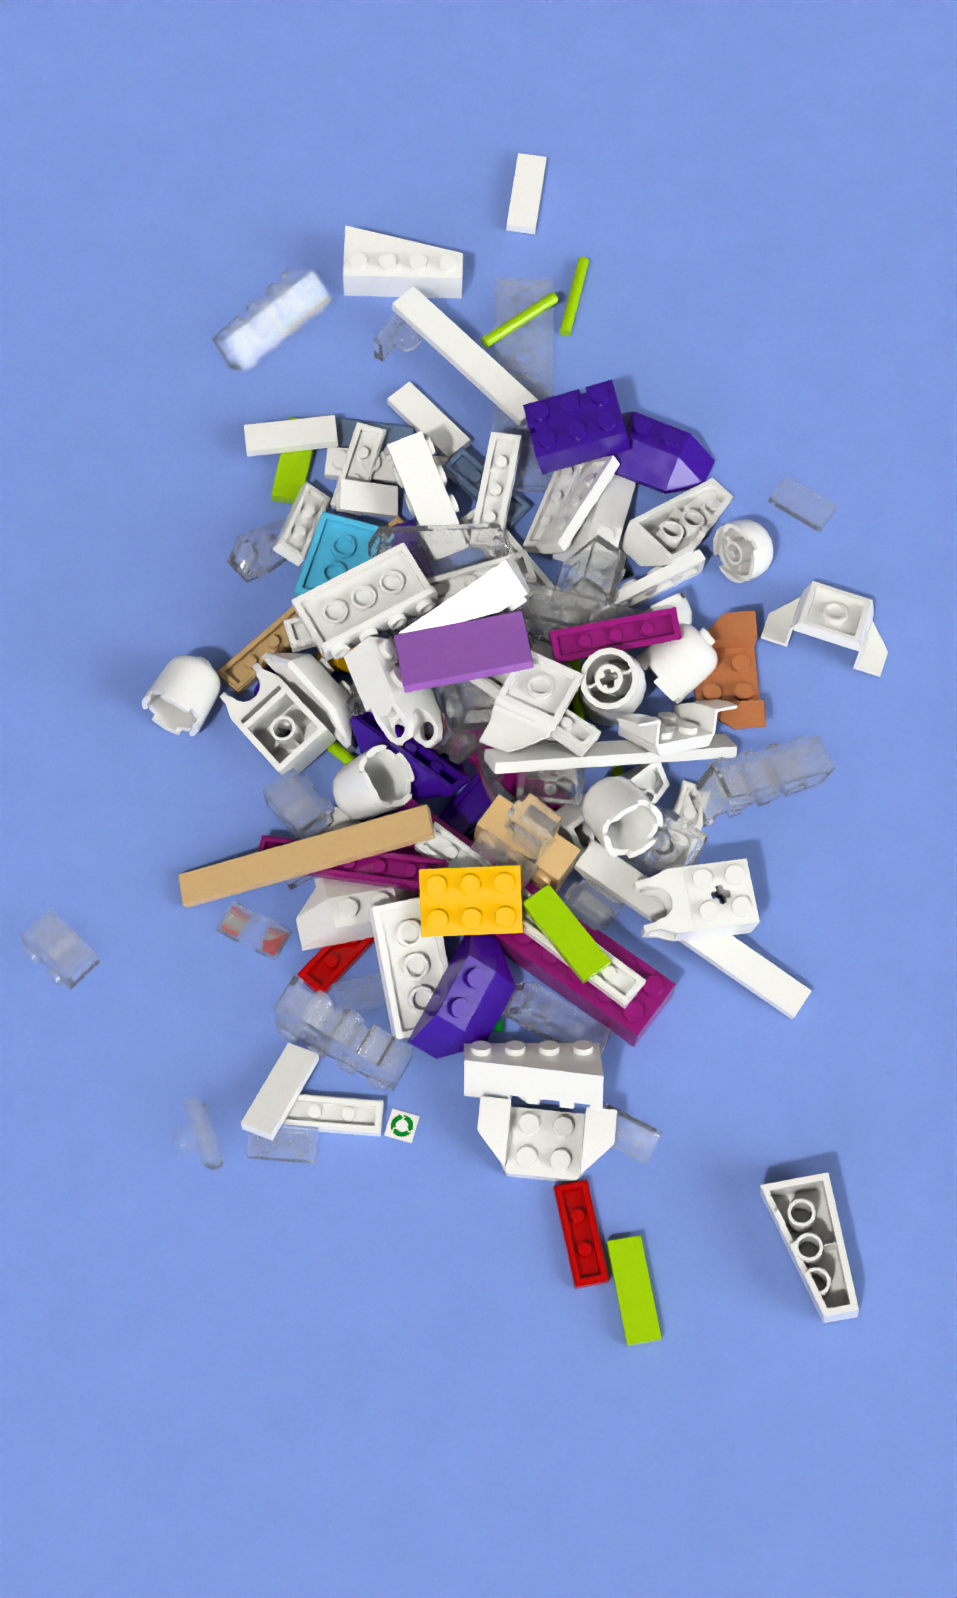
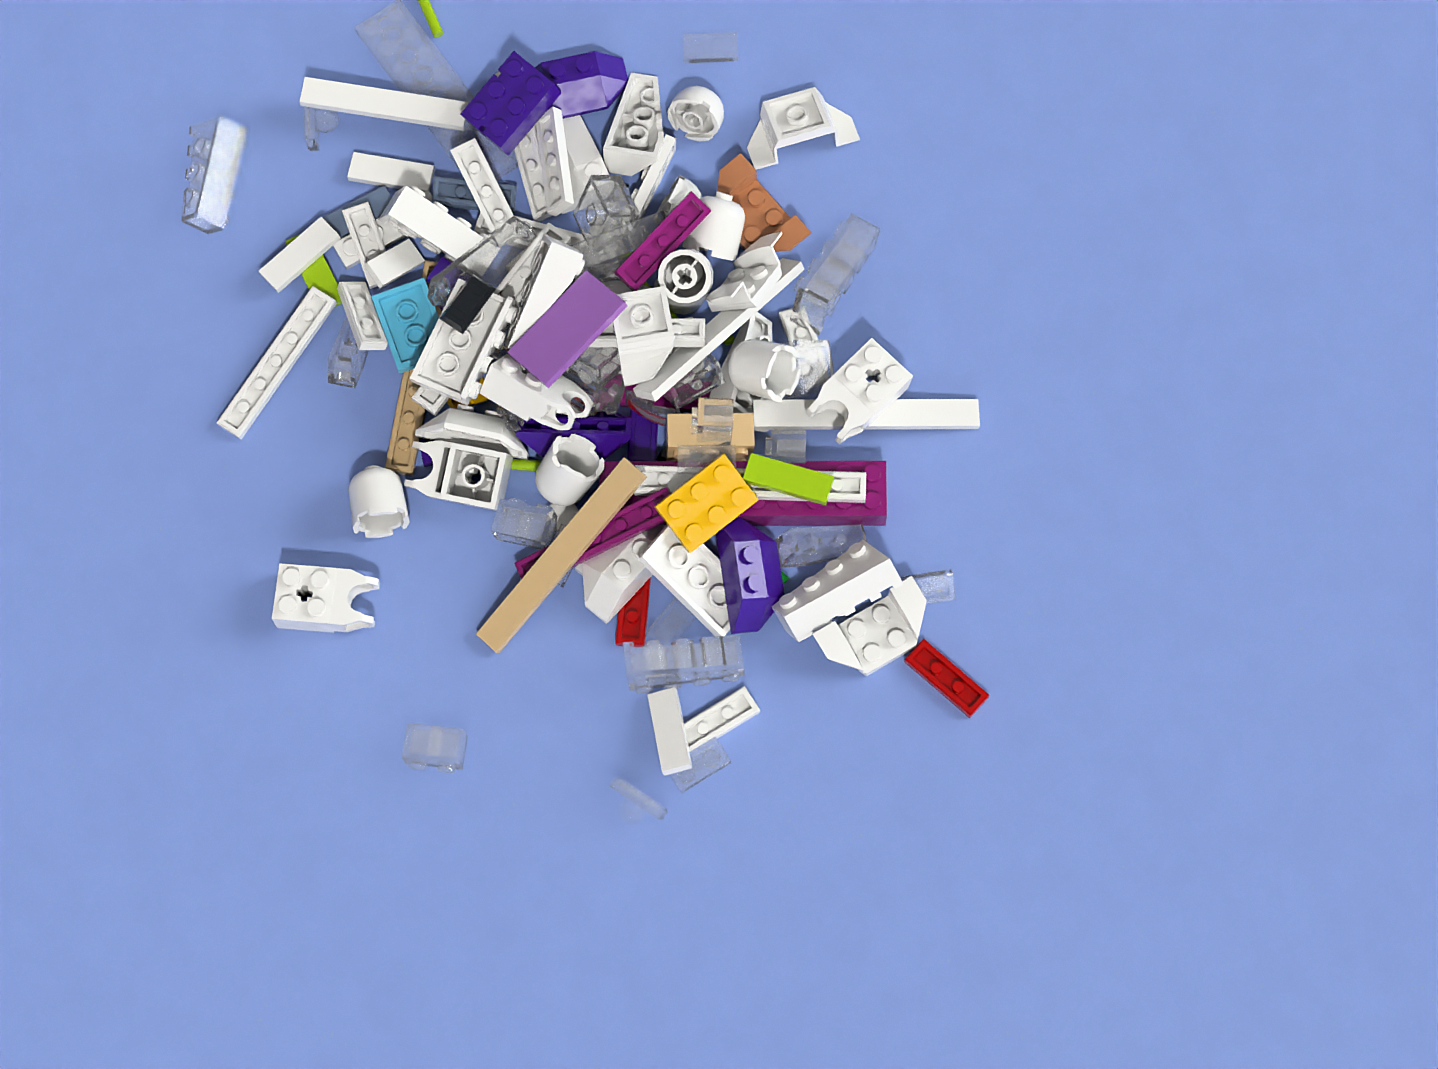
camera: 30 degrees left, 5 degrees up
clear slope [215,900,292,960] -> none
white wedge [343,225,463,299] -> none
white sticker [384,1108,420,1143] -> none
lime piece [481,292,558,348] -> none
lime tile [606,1235,662,1347] -> none
white wedge [760,1172,859,1323] -> none
none -> white tile [217,286,337,440]
none -> white brick [272,563,380,633]
none -> black tile [439,273,496,334]

